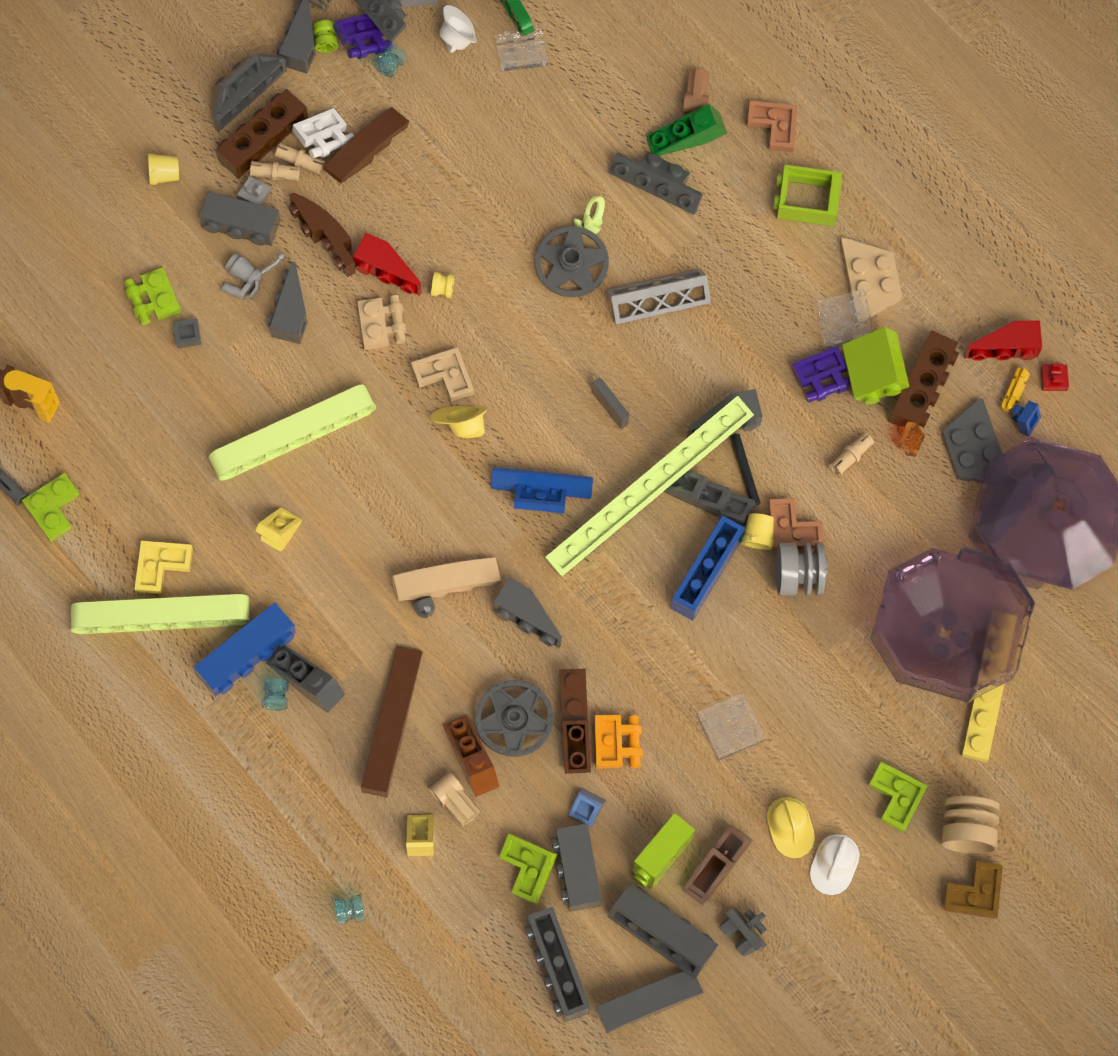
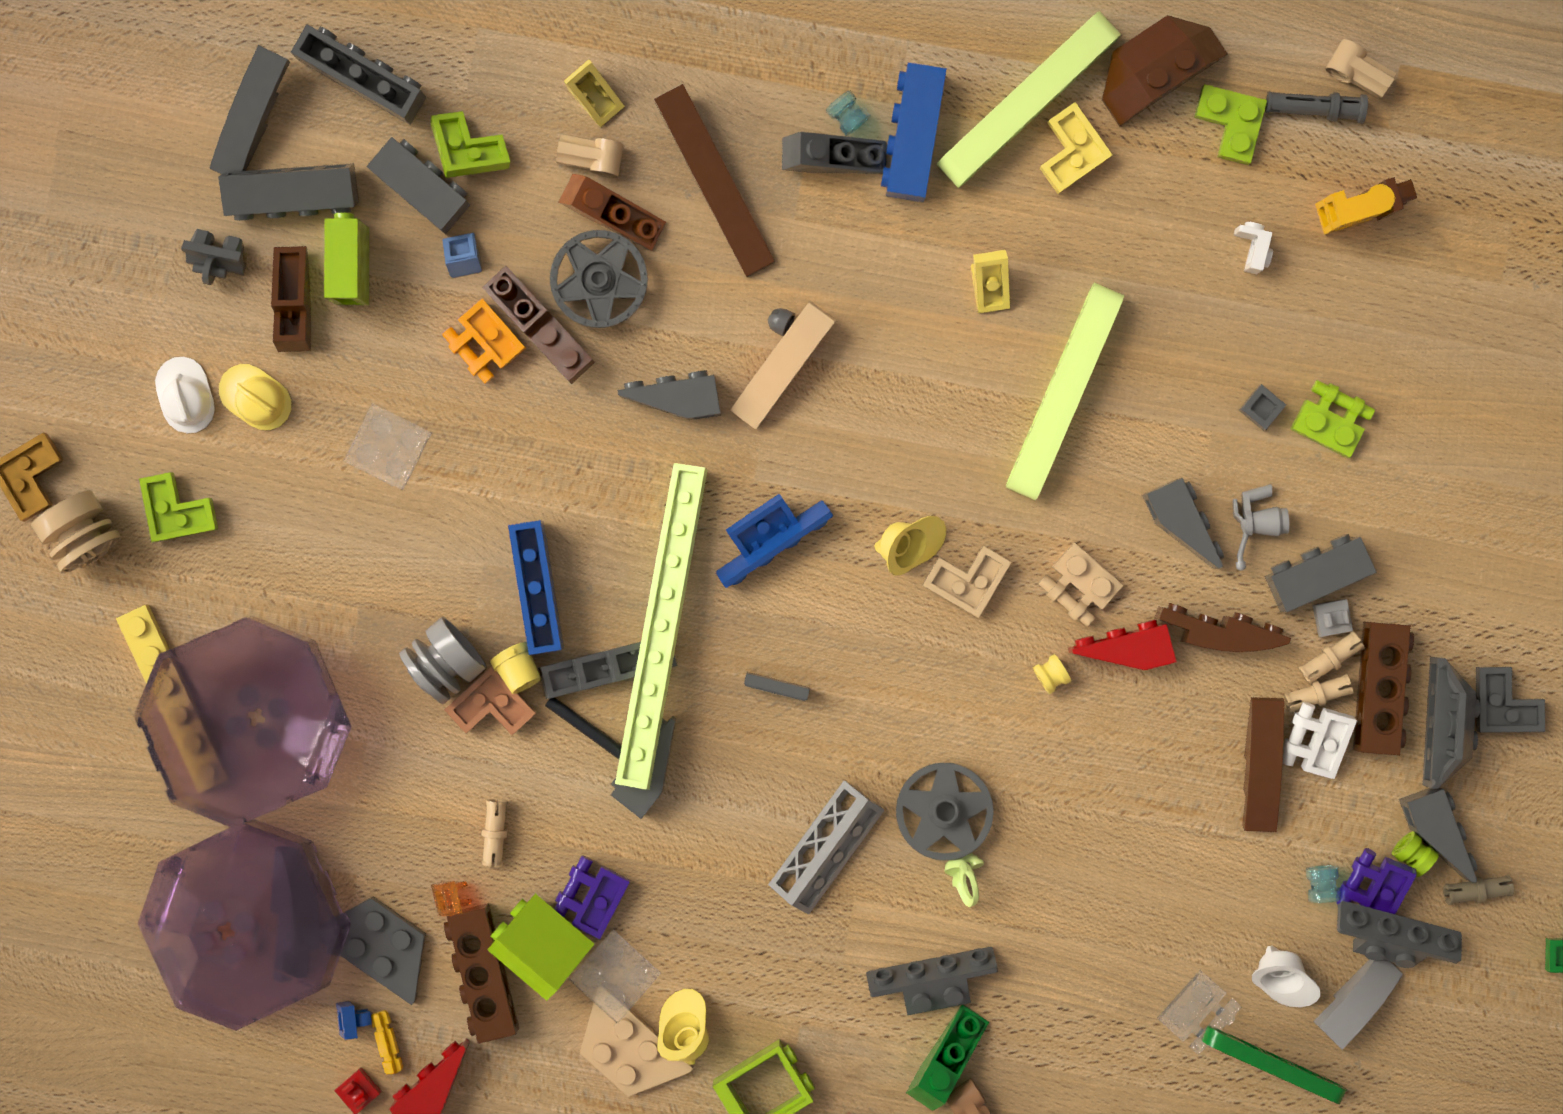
camera: 145 degrees right, 20 degrees up
light yellow piece [148,153,179,185] -> none
none -> light yellow piece [657,989,709,1065]
none -> reddish brown wedge [1102,15,1228,127]
none -> white bracket [1234,222,1273,274]
none -> dark grey plate [1476,667,1545,733]

